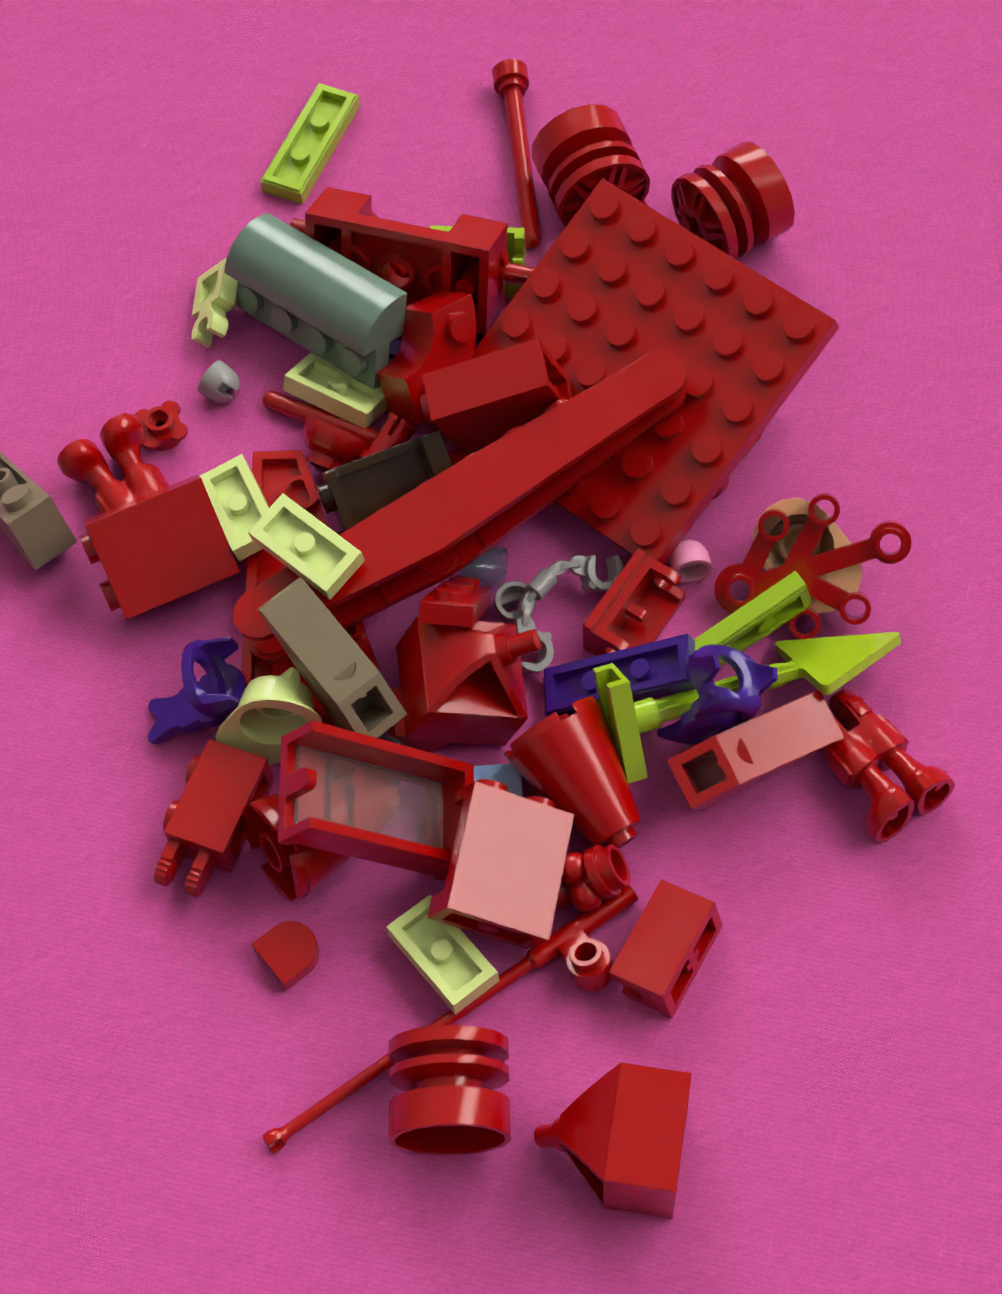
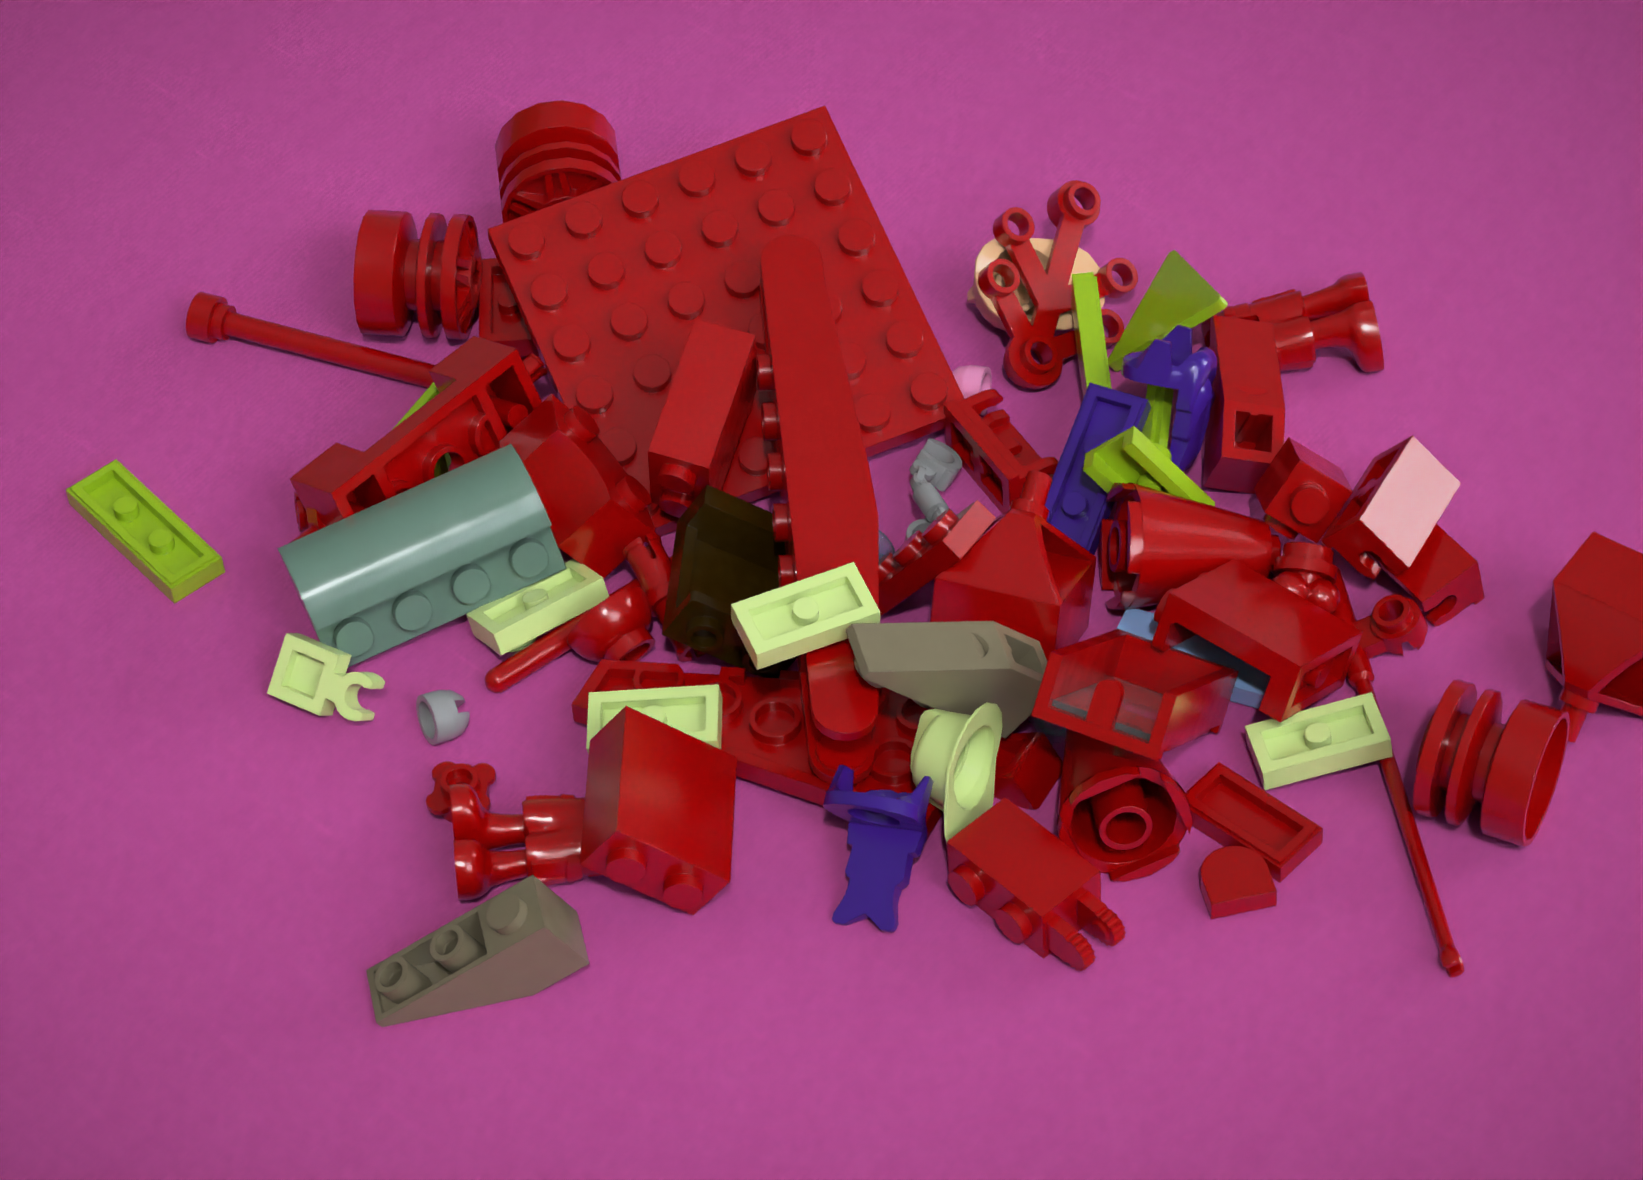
camera: 65 degrees left, 15 degrees down
none -> red tile [1185,762,1323,883]
none -> red brick [1253,437,1353,544]
none -> hinge [1321,435,1461,579]

